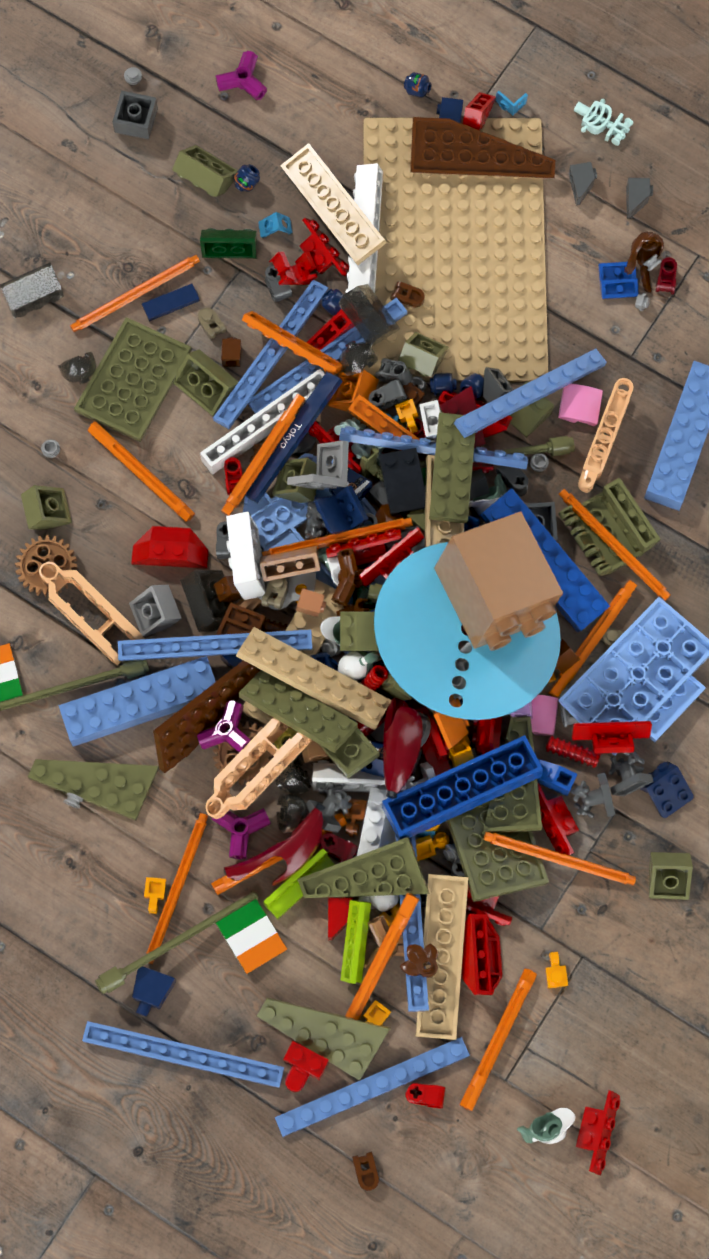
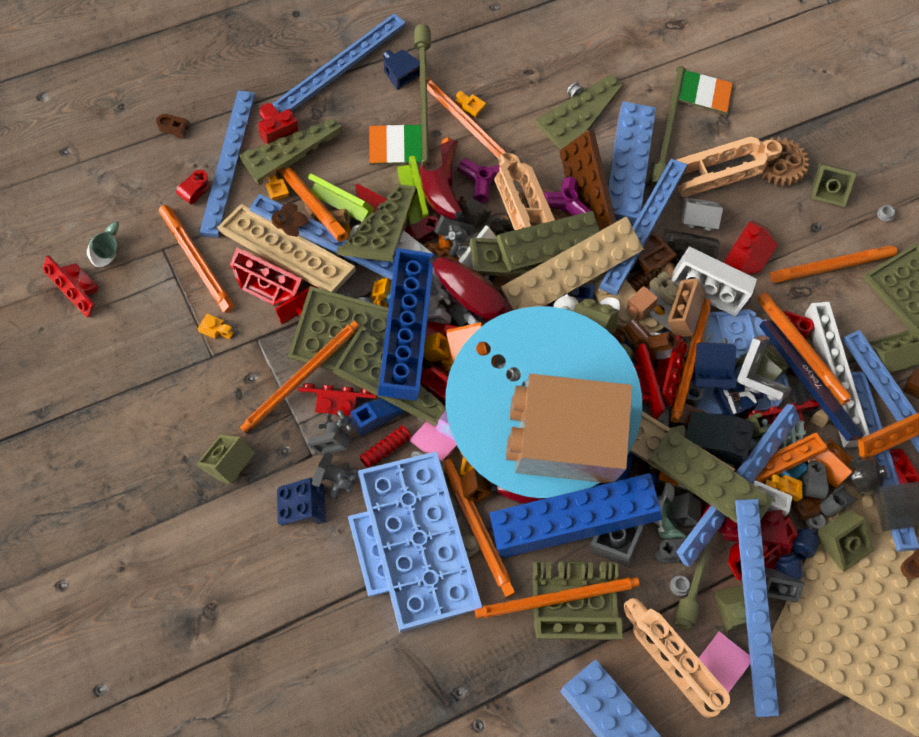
camera: 115 degrees right, 10 degrees down
red bracket [572,721,652,754] -> none

